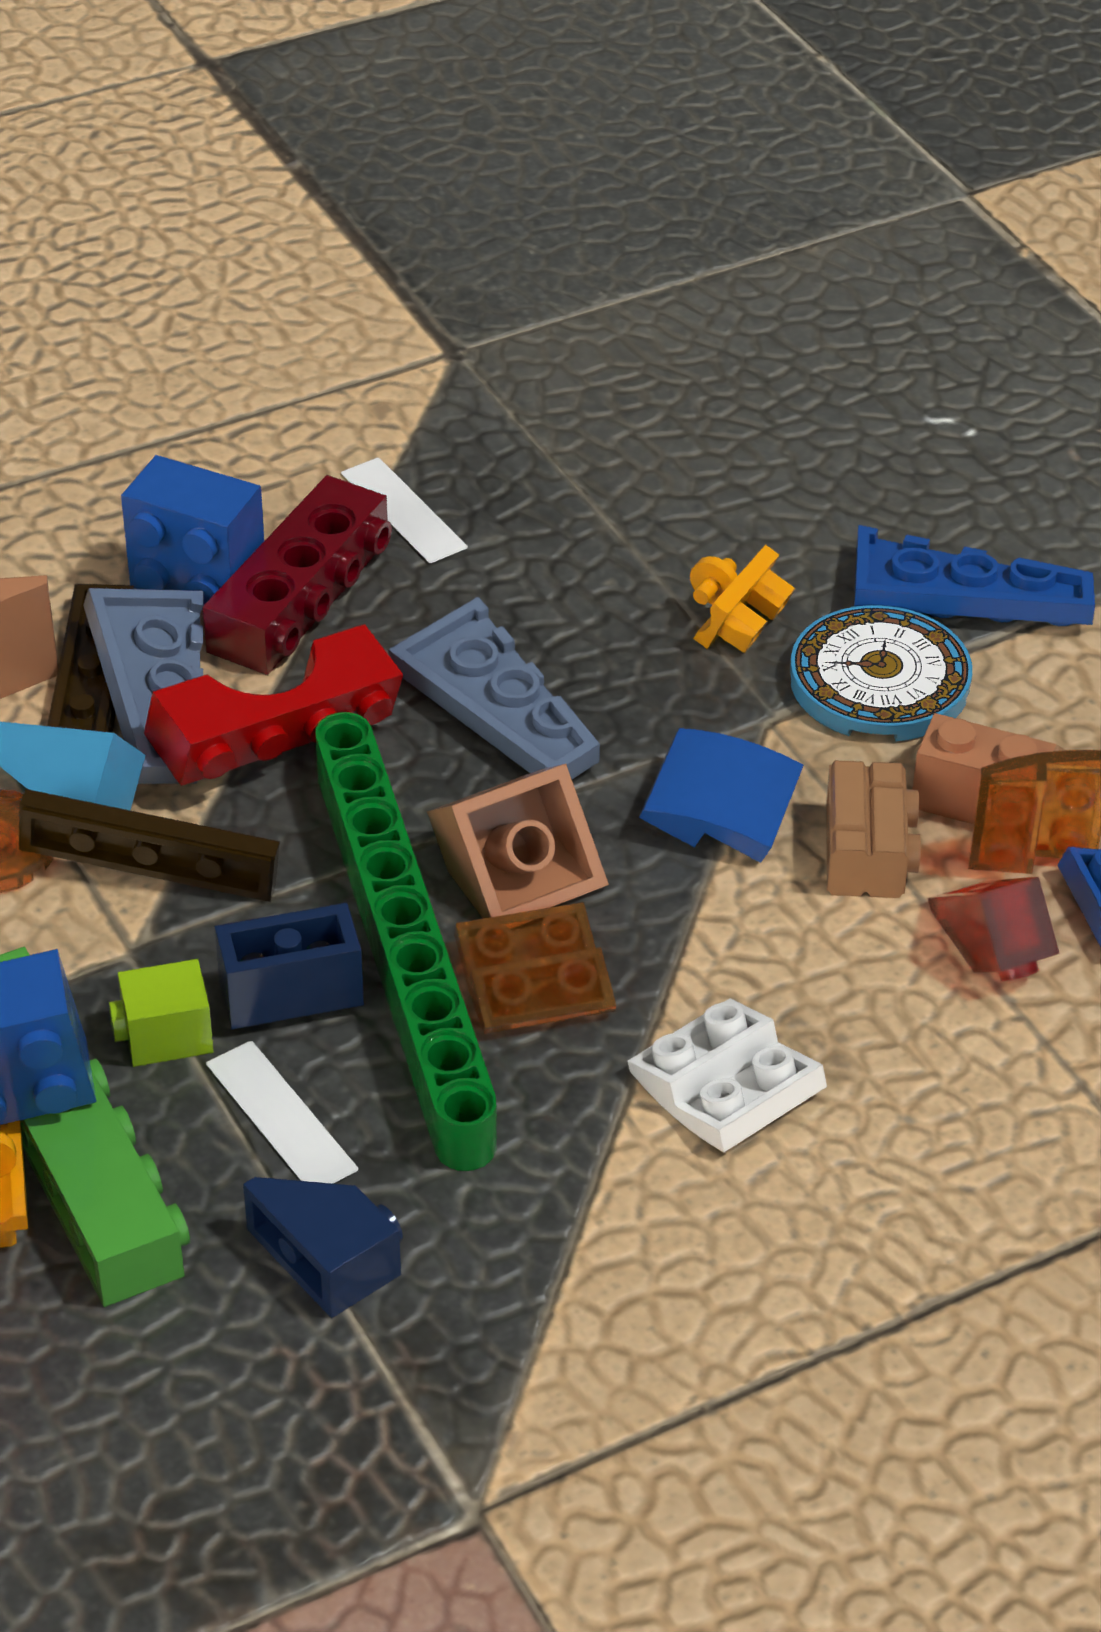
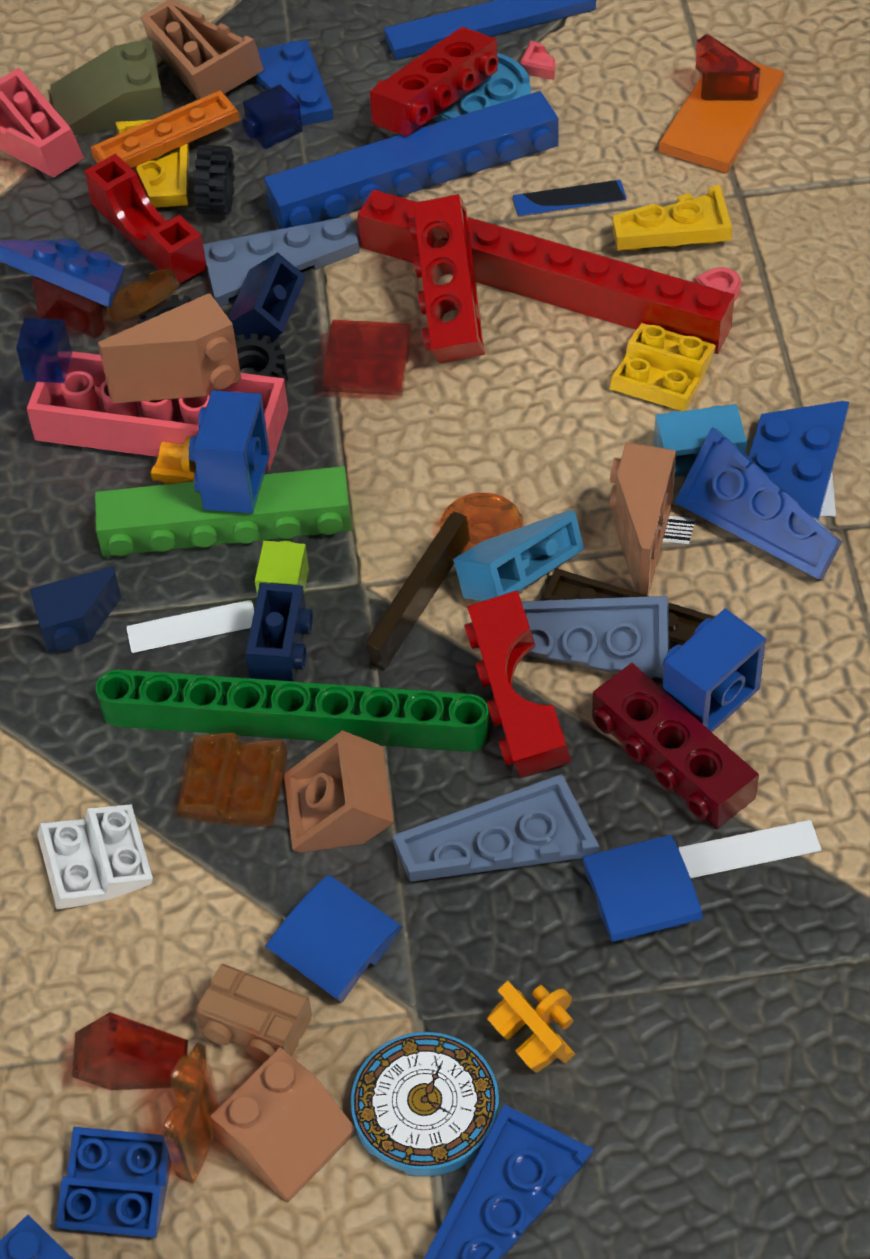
camera: 115 degrees right, 10 degrees up
none -> blue slope [582,835,703,942]

